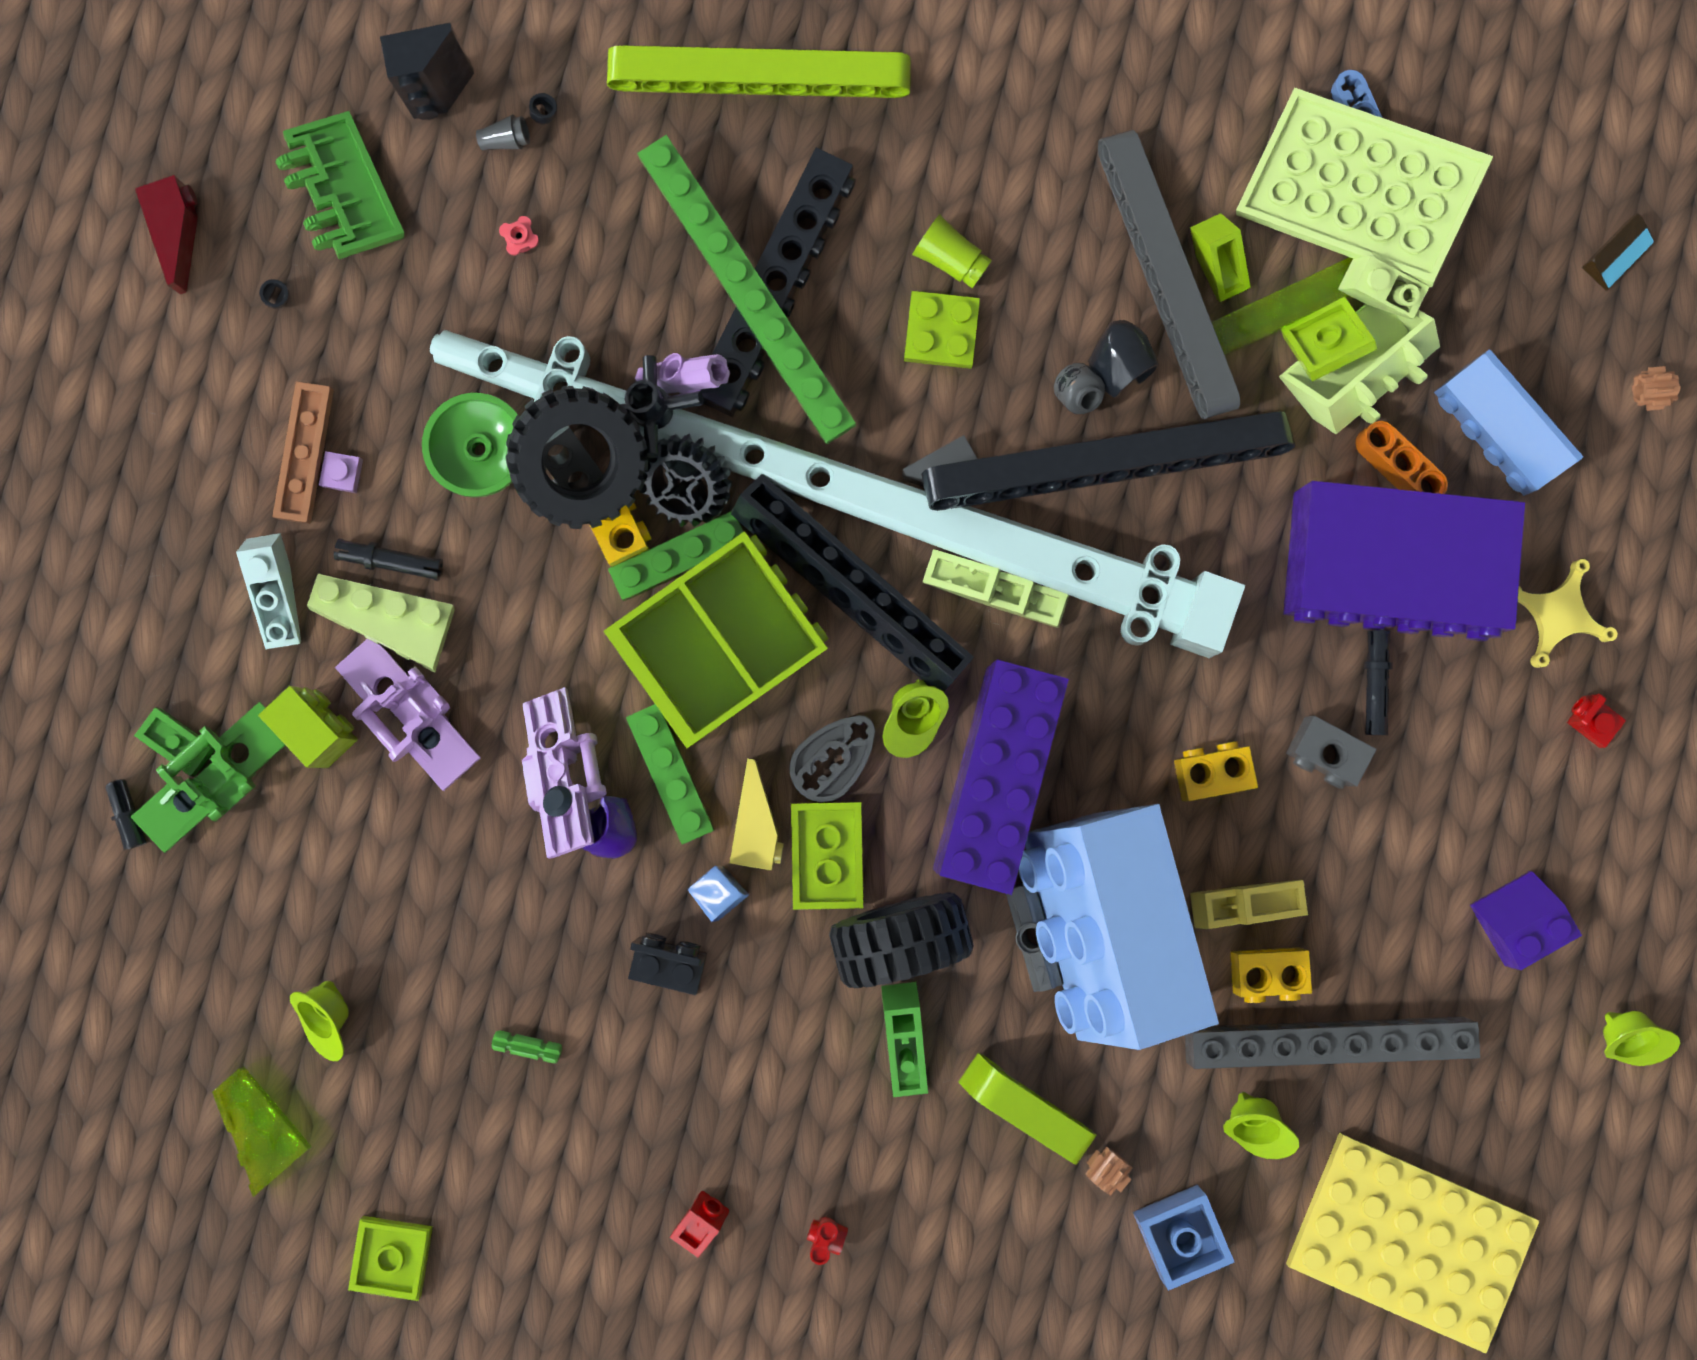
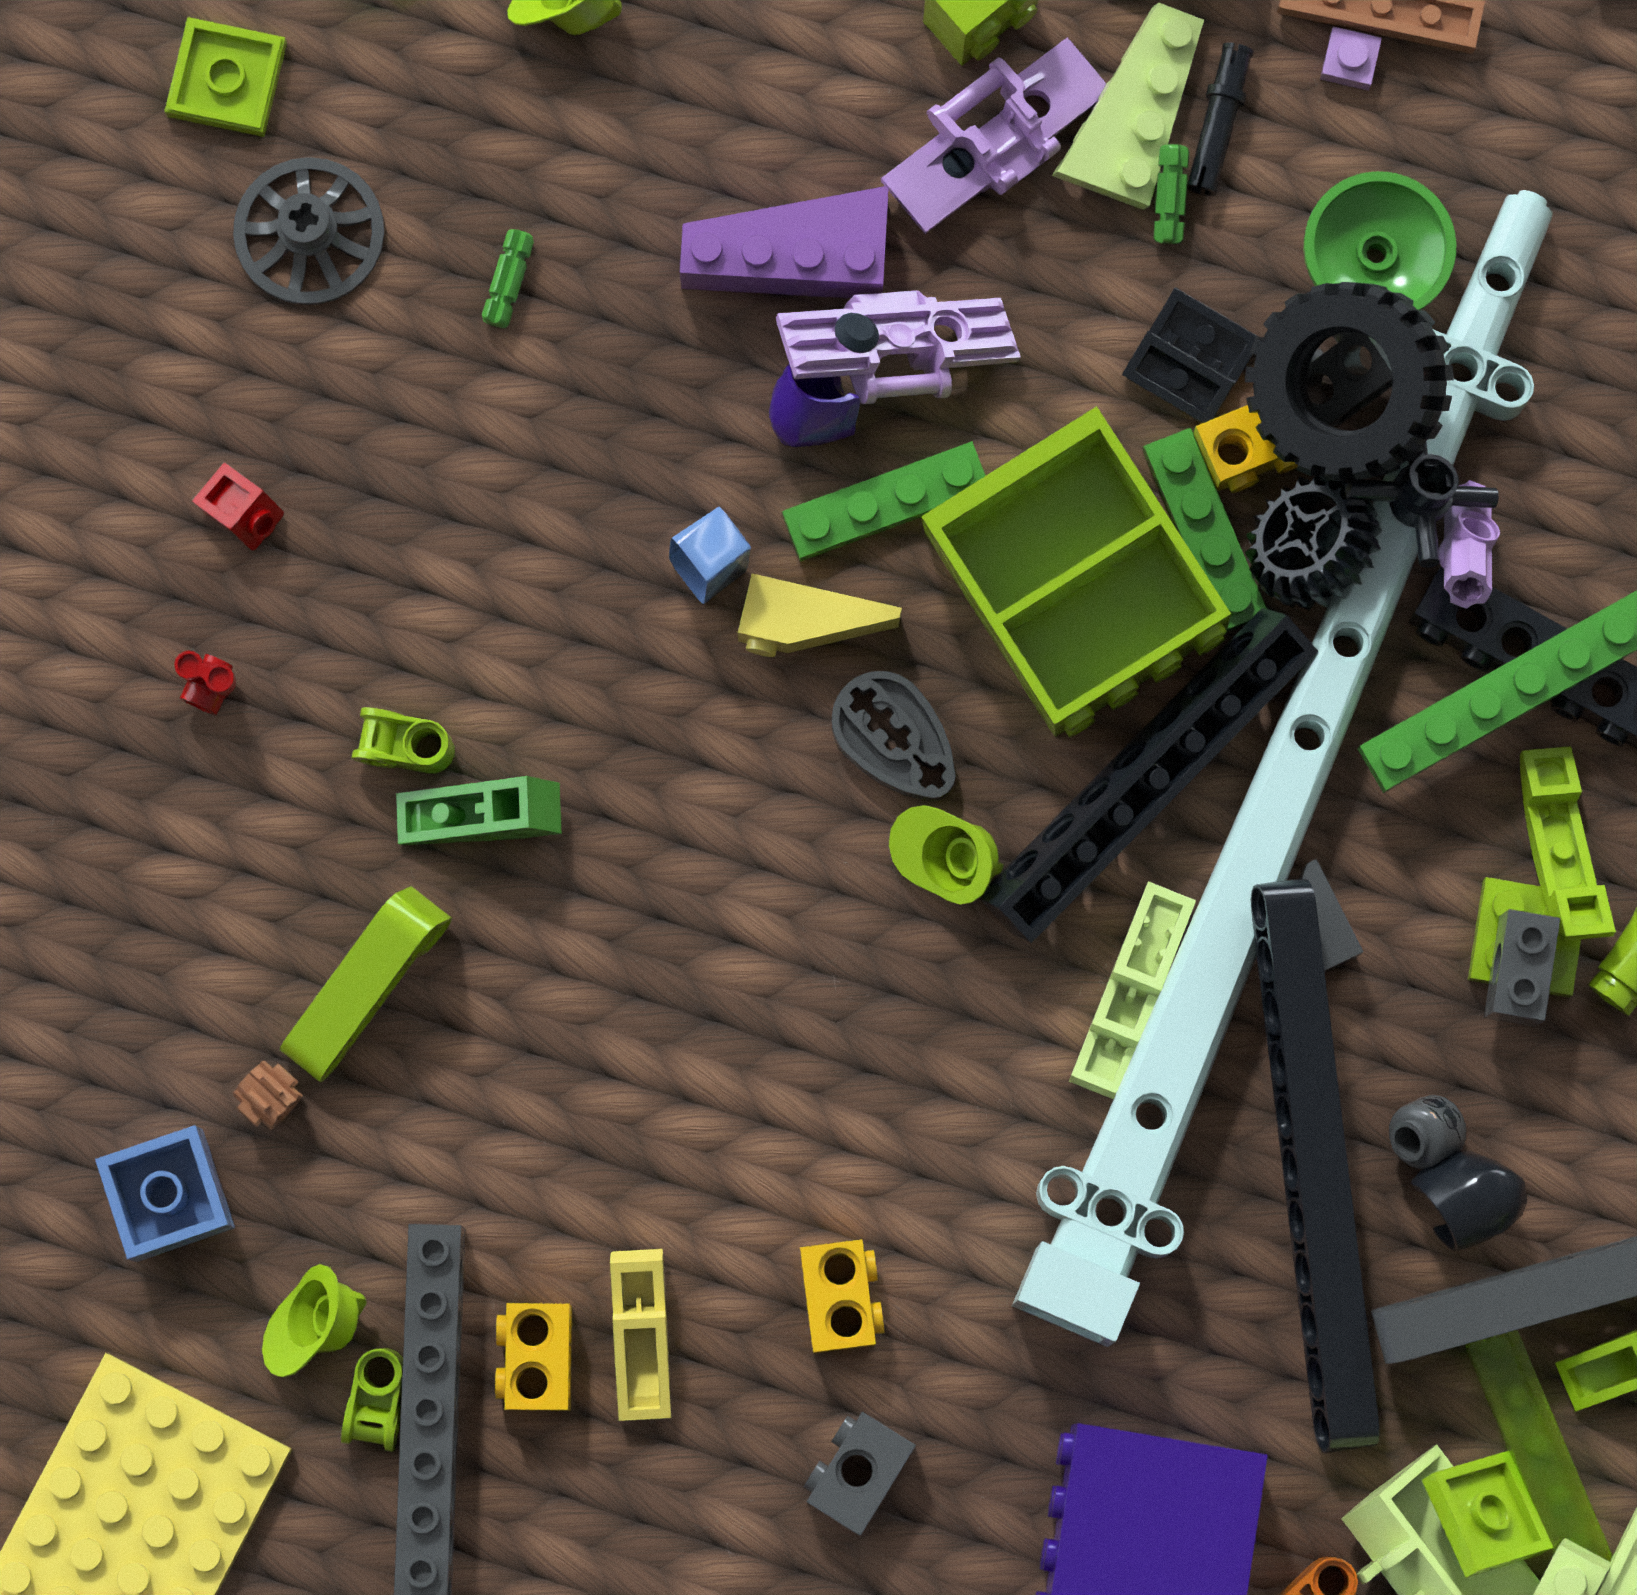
camera: 95 degrees right, 5 degrees down
black bracket [628,933,707,995] -> none
lime plate [791,802,863,910] -> none
black tyre [829,892,974,989] -> none
dark purple brick [933,660,1069,895] -> none
dark grey piece [1006,883,1063,992] -> none
light blue brick [1019,804,1219,1050] -> none
black pin [1364,630,1393,735] -> none
none -> dark grey wheel [233,157,385,305]
none -> lime piece [341,1348,403,1452]
none -> lime piece [351,707,455,773]
none -> medium lavender wedge [680,186,889,298]
none -> black slope [1122,287,1260,423]
none -> bright green axle [1153,144,1189,245]
none -> dark grey brick [1484,909,1560,1027]
none -> lime slope [1520,746,1616,941]

